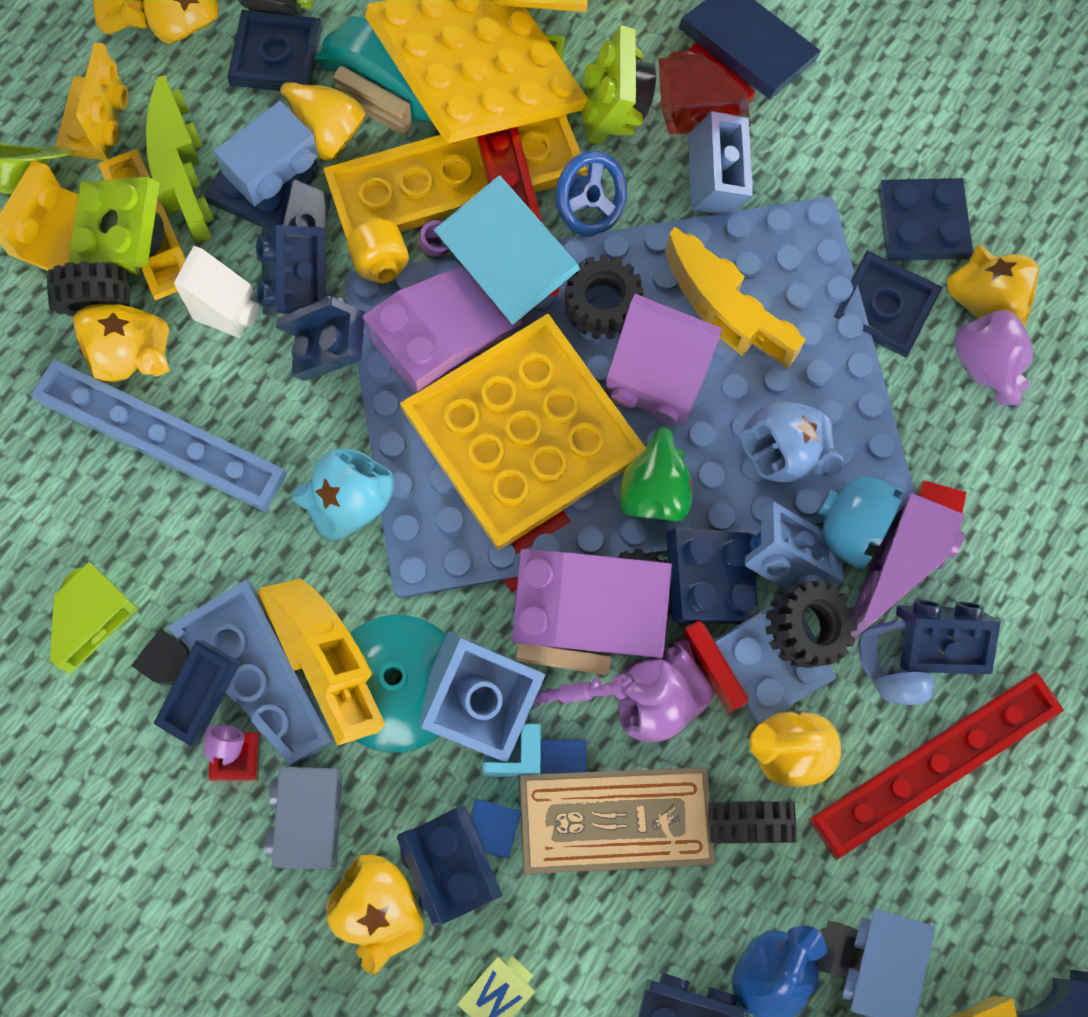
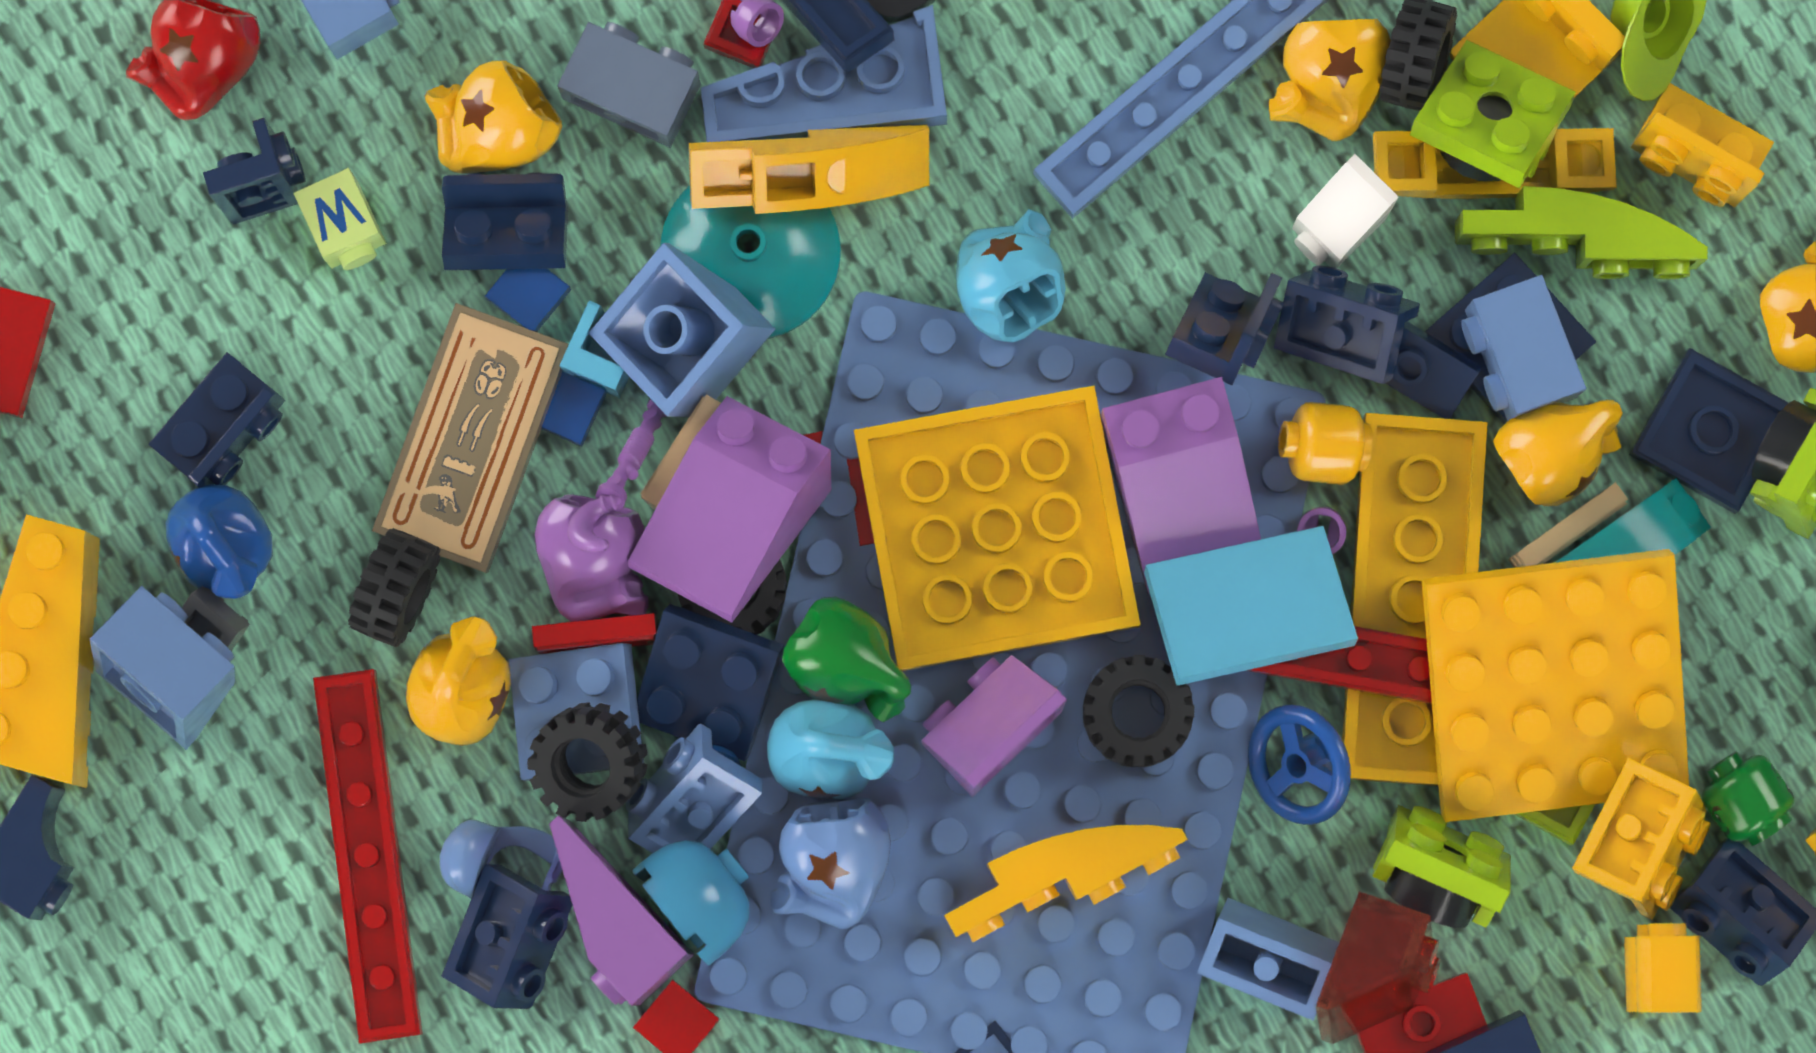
camera: 120 degrees right, 10 degrees up
none -> medium azure piece [767,699,894,800]

